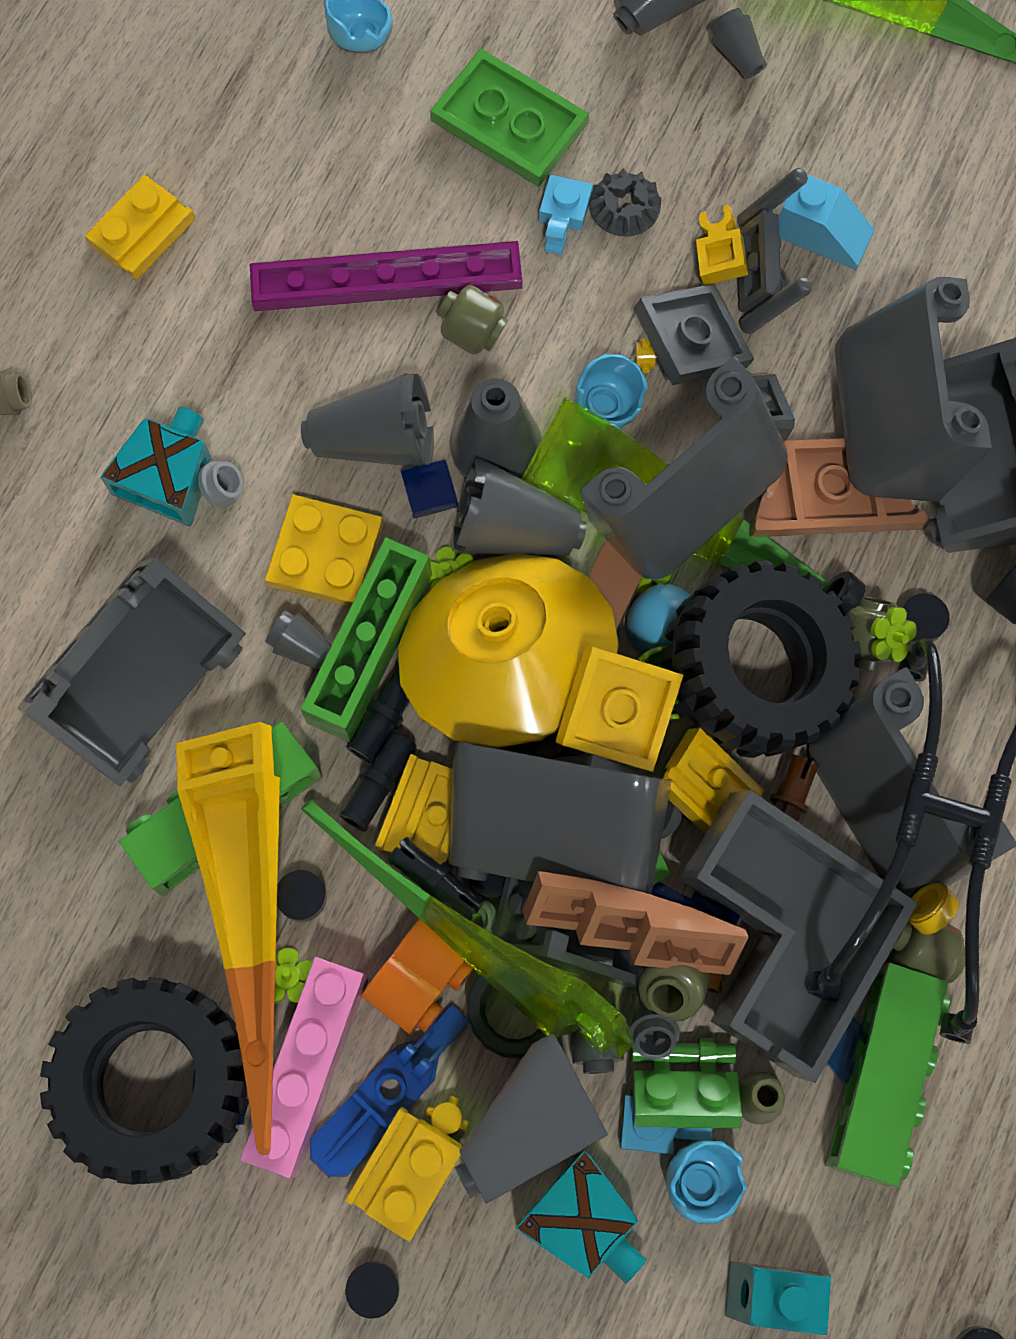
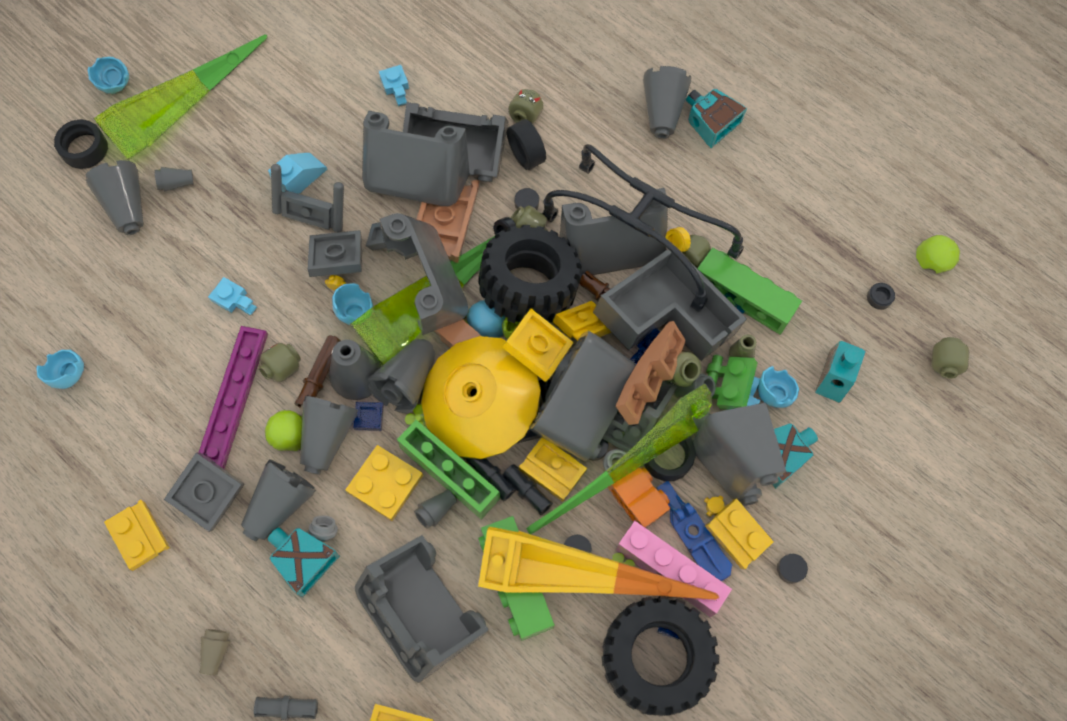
camera: 75 degrees left, 5 degrees down
black pin [387,836,486,925] -> none
bright green plate [430,48,589,187] -> none
dark grey gear [590,168,662,237] -> none
yellow plate [696,205,749,286] -> none
lime plant [870,606,917,662] -> none
none -> dark grey plate [164,452,245,532]
none -> dark grey cone [241,459,316,541]
none -> lime hair [264,410,302,451]
none -> reddish brown axle [294,335,341,408]

